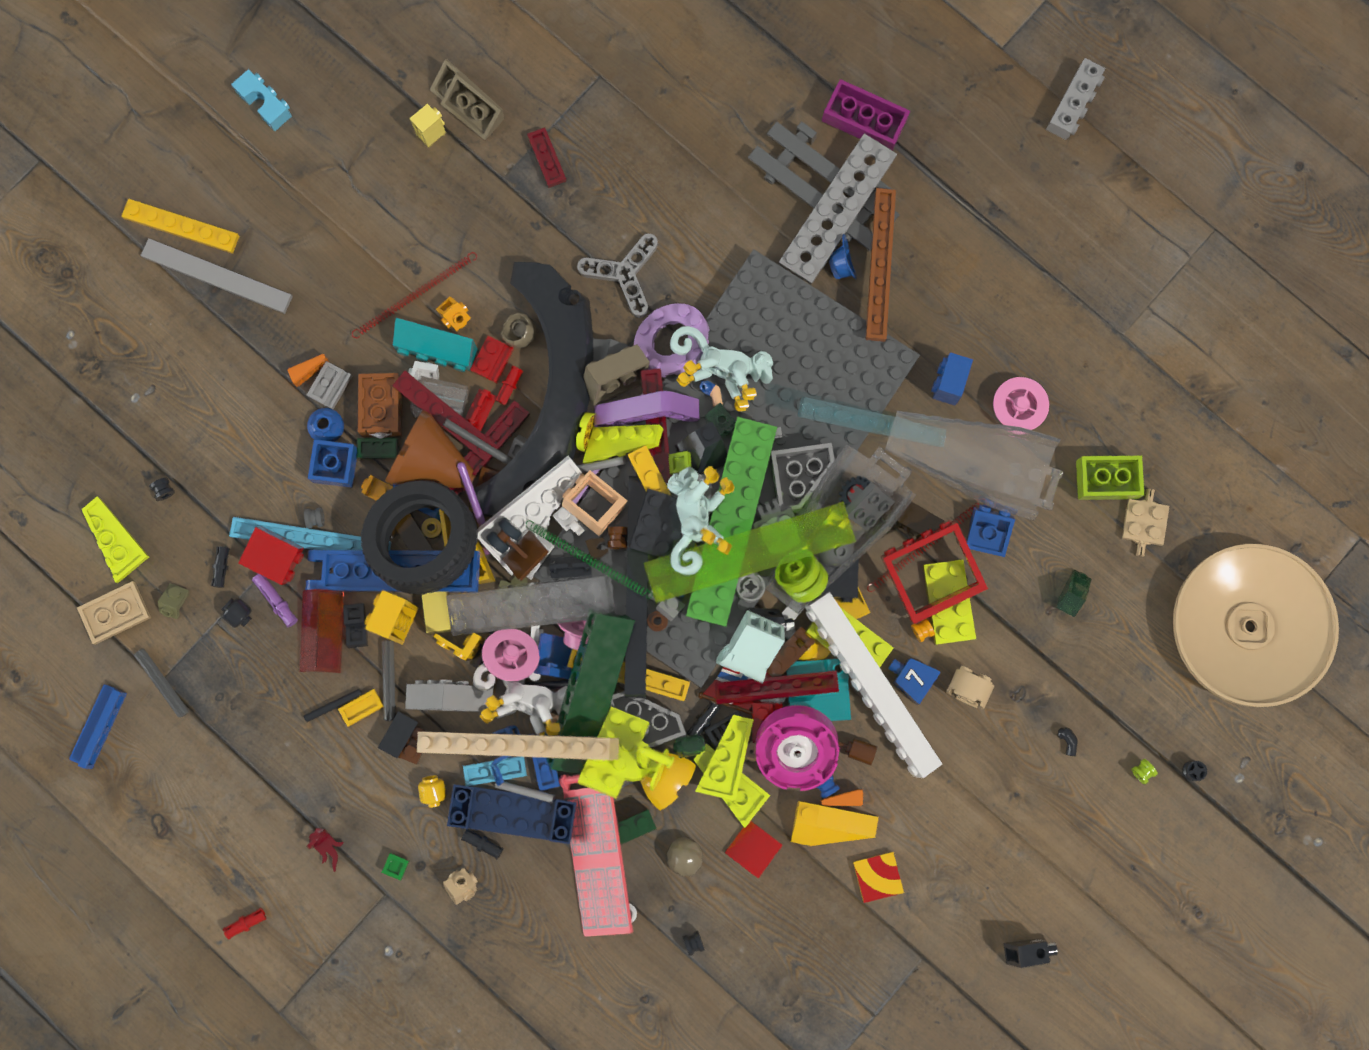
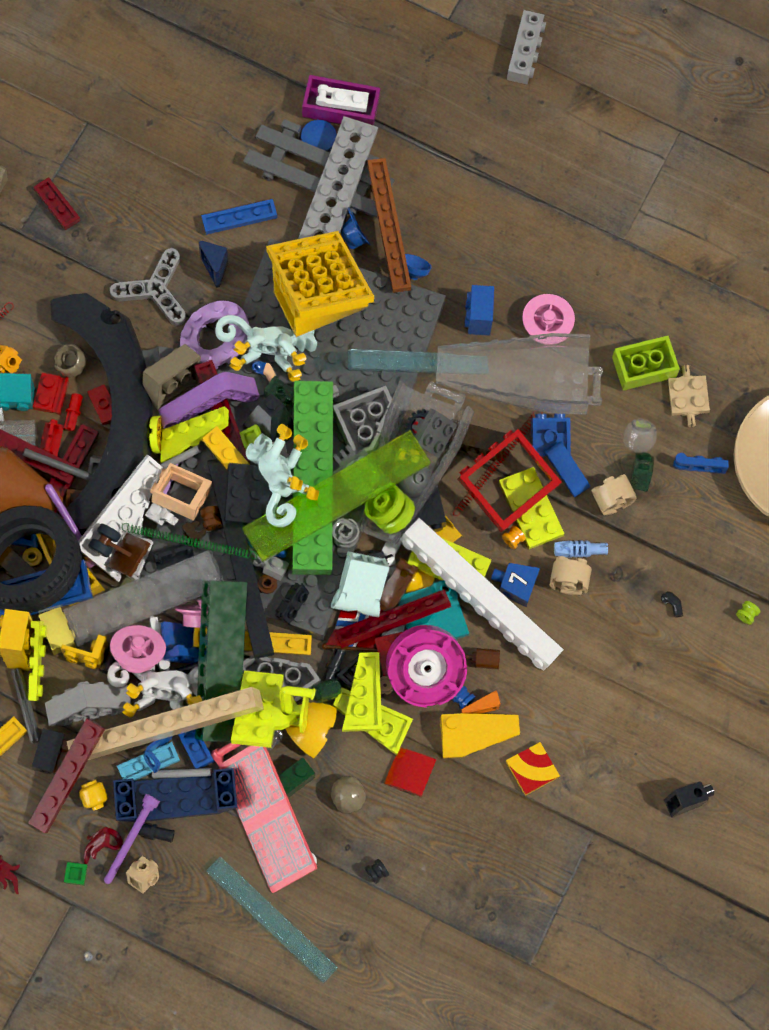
camera: 20 degrees left, 10 degrees down
none -> neon yellow wing [28,621,47,701]
none -> dark red plate [29,718,106,833]
none -> dark red piece [84,827,123,865]
none -> red plate [87,384,112,425]
none -> medium lavender piece [104,794,160,884]
none -> dark blue slope [199,241,228,288]
none -> blue plate [201,199,277,235]
none -> clear light blue plate [206,857,338,983]
none -> yellow wedge [266,231,374,337]
none -> black hinge [275,583,309,625]
none -> blue tile [301,120,337,152]
none -> white plate [316,85,369,112]
none -> blue piece [405,254,432,280]
none -> blue beam [544,441,591,497]
none -> light blue hinge [554,540,608,558]
none -> tan brick [591,474,637,515]
none -> clear hair [623,418,657,453]
none -> blue plate [673,453,729,474]

